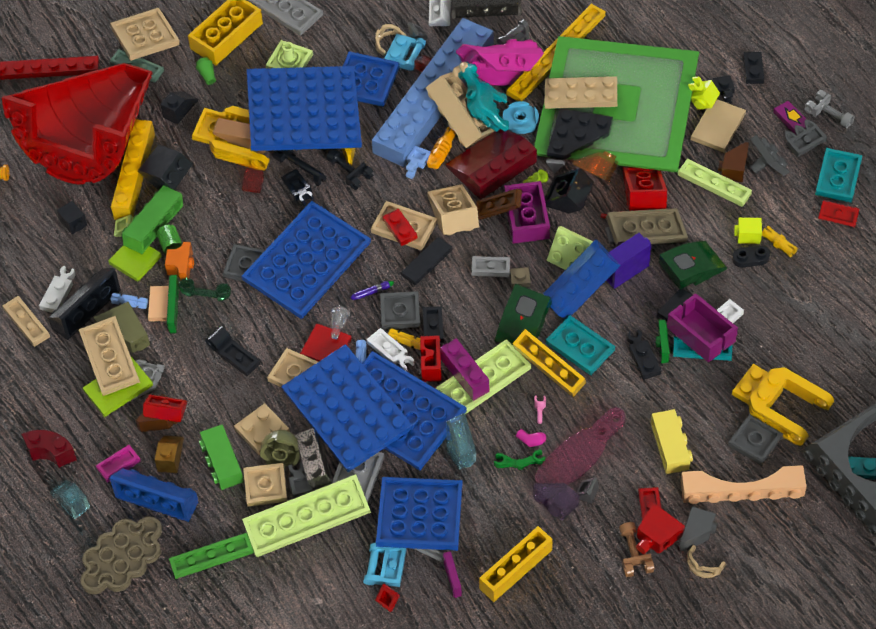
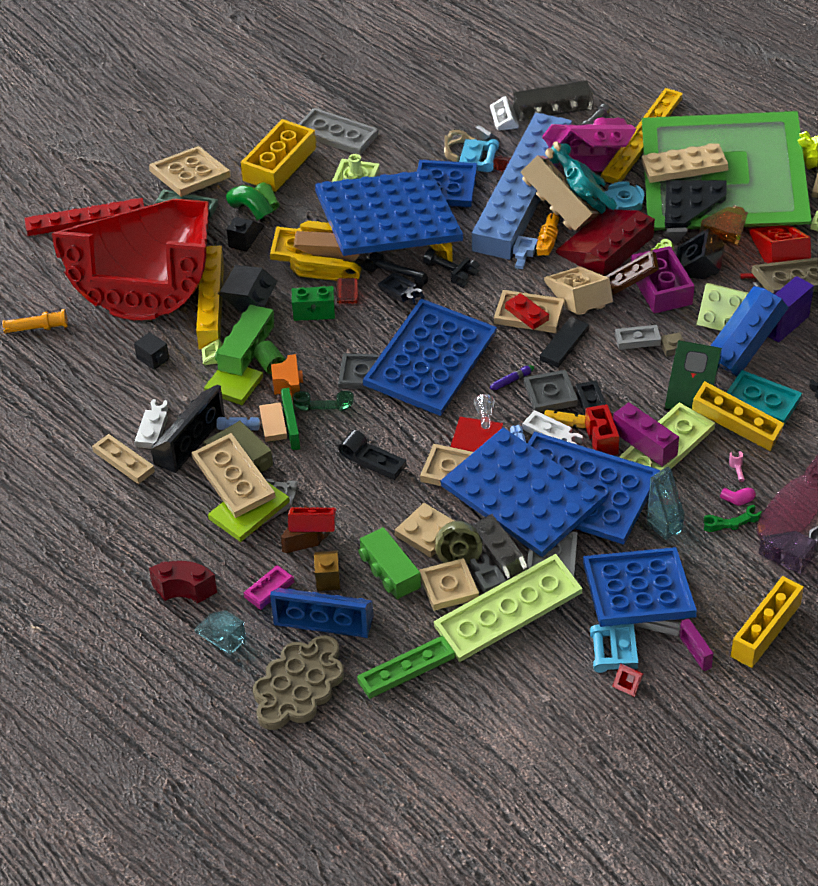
camera: 10 degrees left, 10 degrees down
none -> green cylinder [226,185,274,220]
none -> green brick [292,286,335,321]

